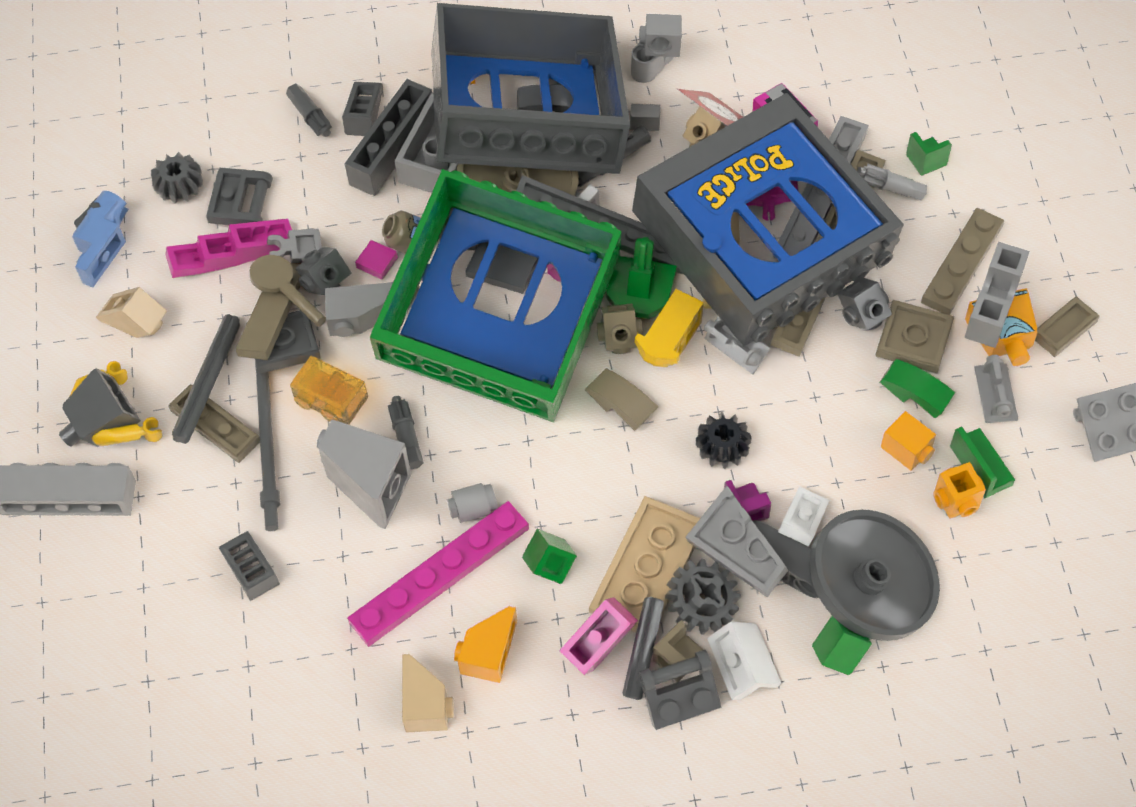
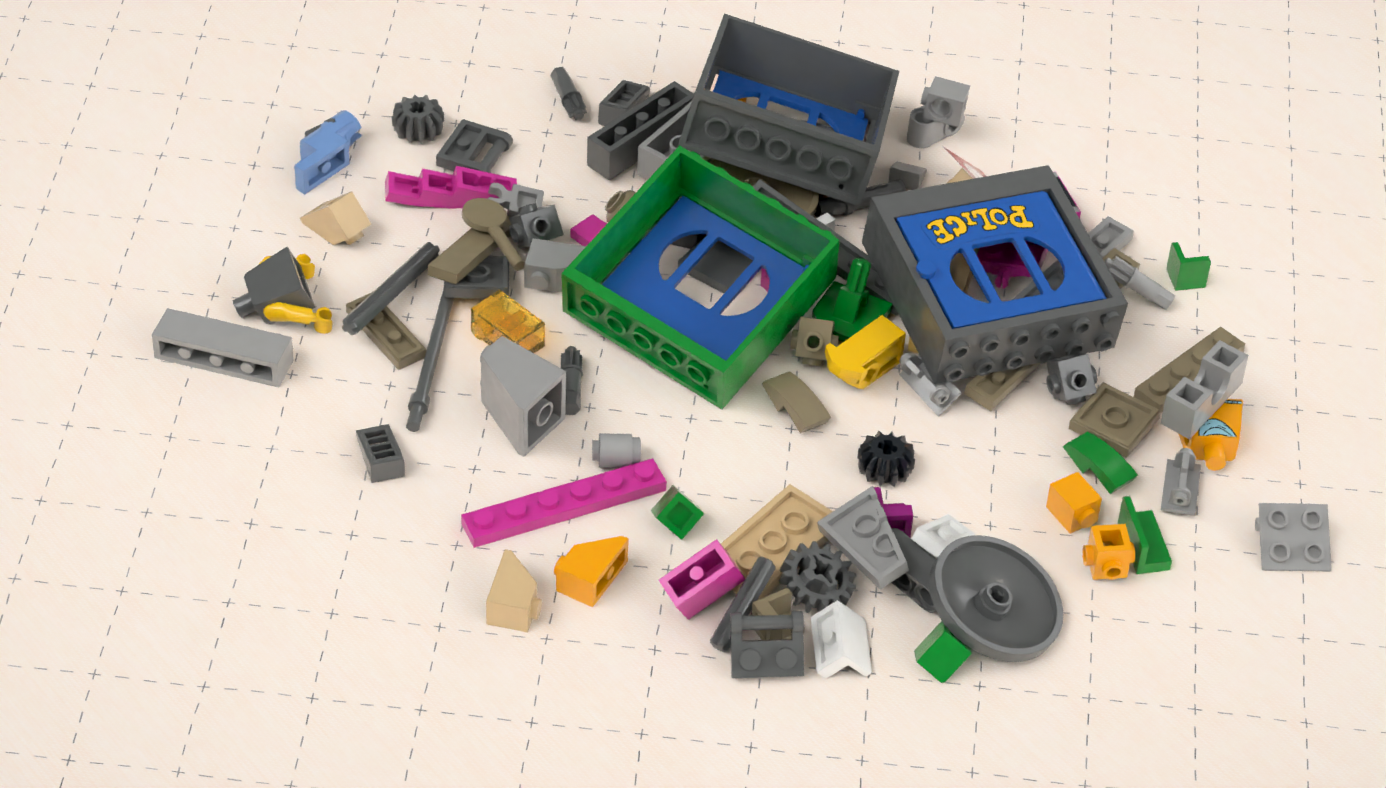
camera: 10 degrees right, 15 degrees down
dark tan tile [1035,296,1100,357] -> none

